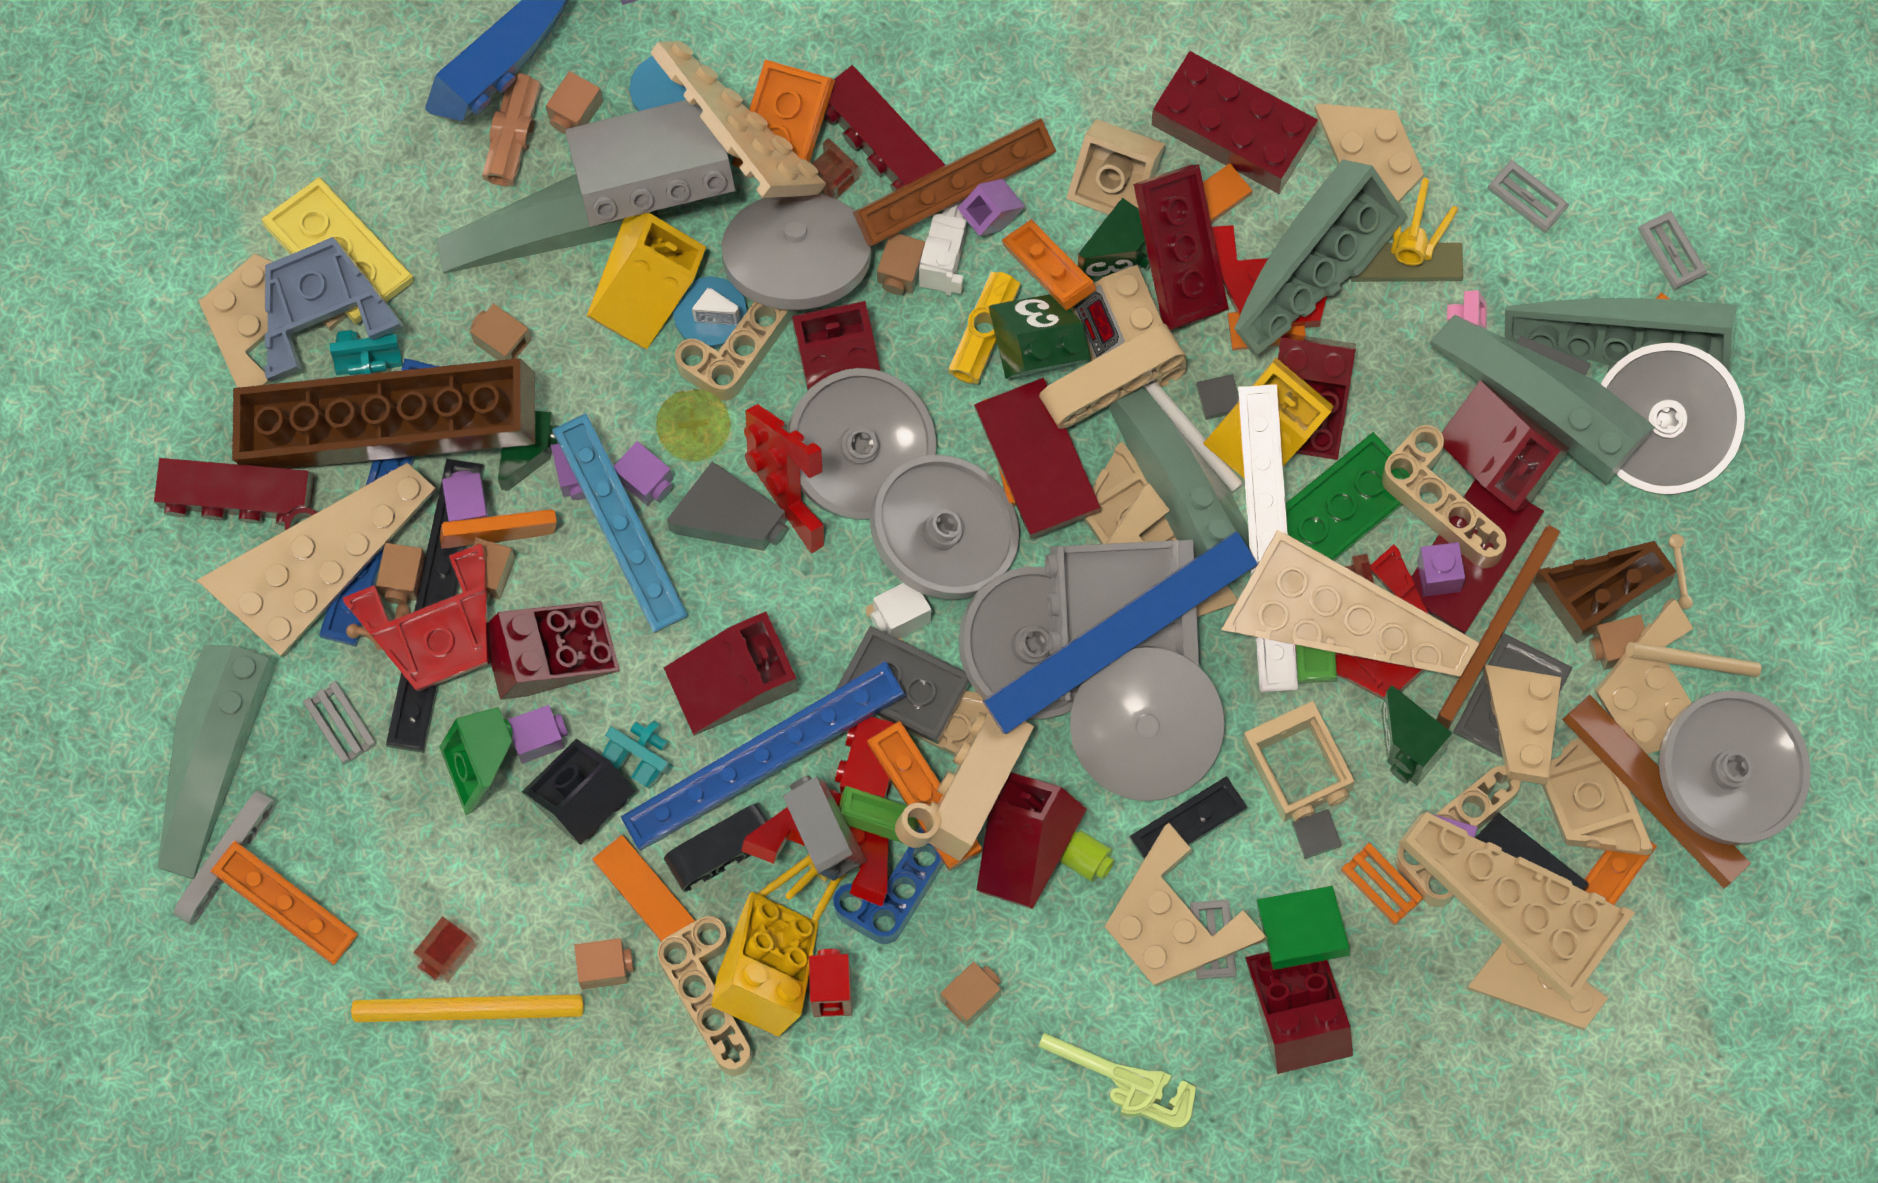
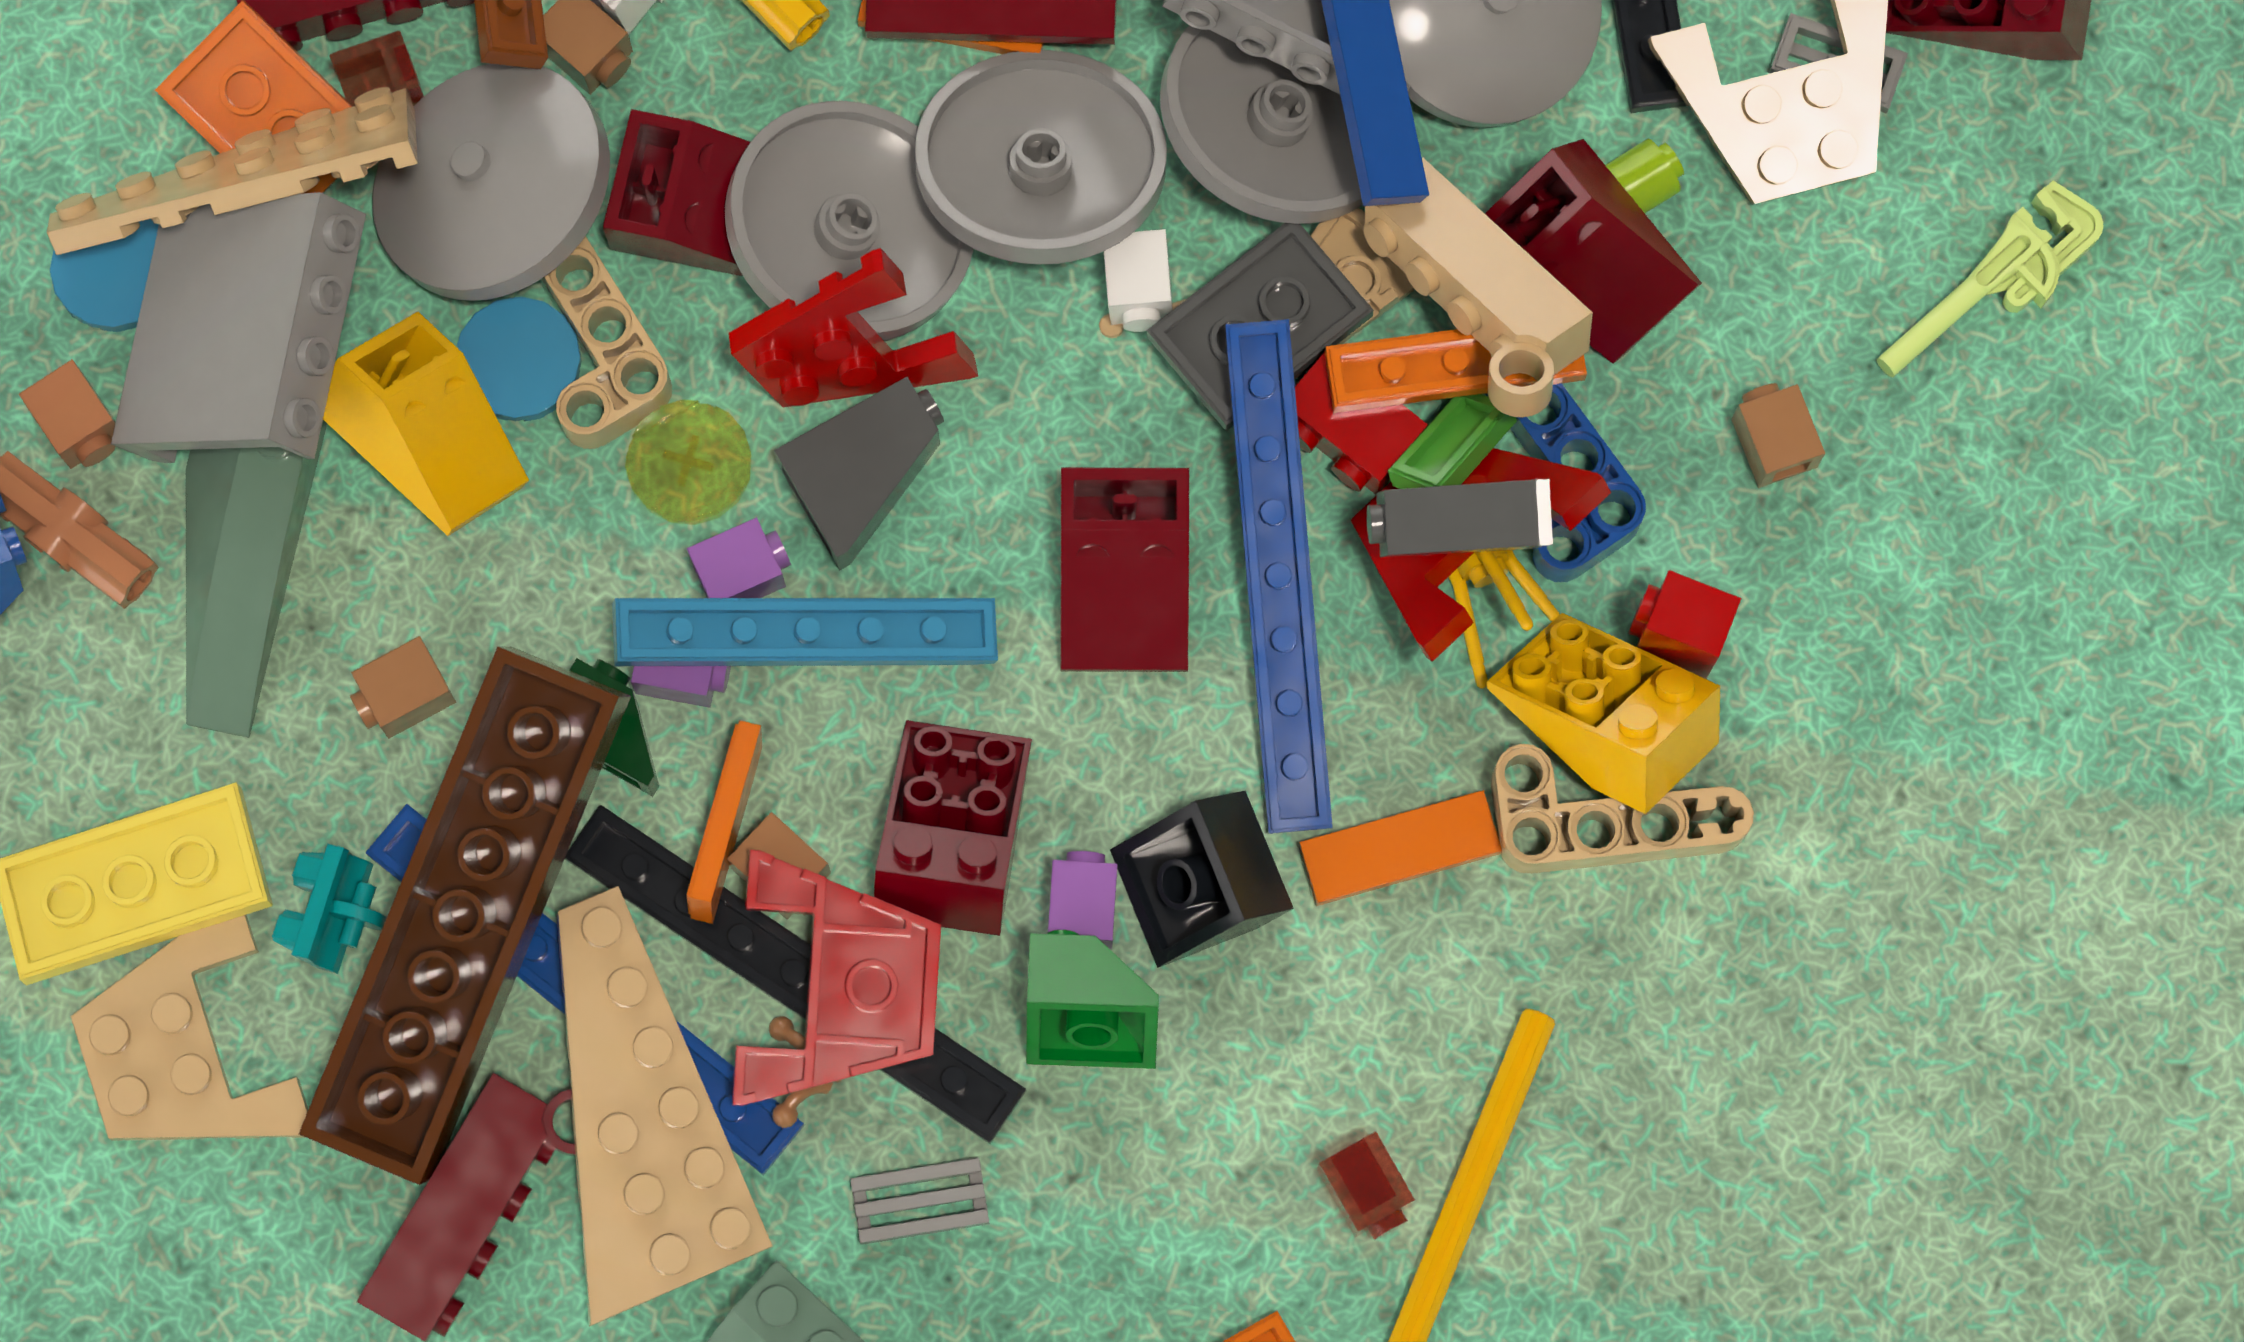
camera: 70 degrees left, 5 degrees up
sand blue wing [265,237,404,382] -> none
medium nougat brick [376,543,426,605] -> none
medium lavender brick [442,471,488,522] -> none
nougat brick [574,938,634,990] -> none
teal hips [602,720,674,789] -> none
black beam [664,803,769,892] -> none
white slope [692,288,740,325] -> none

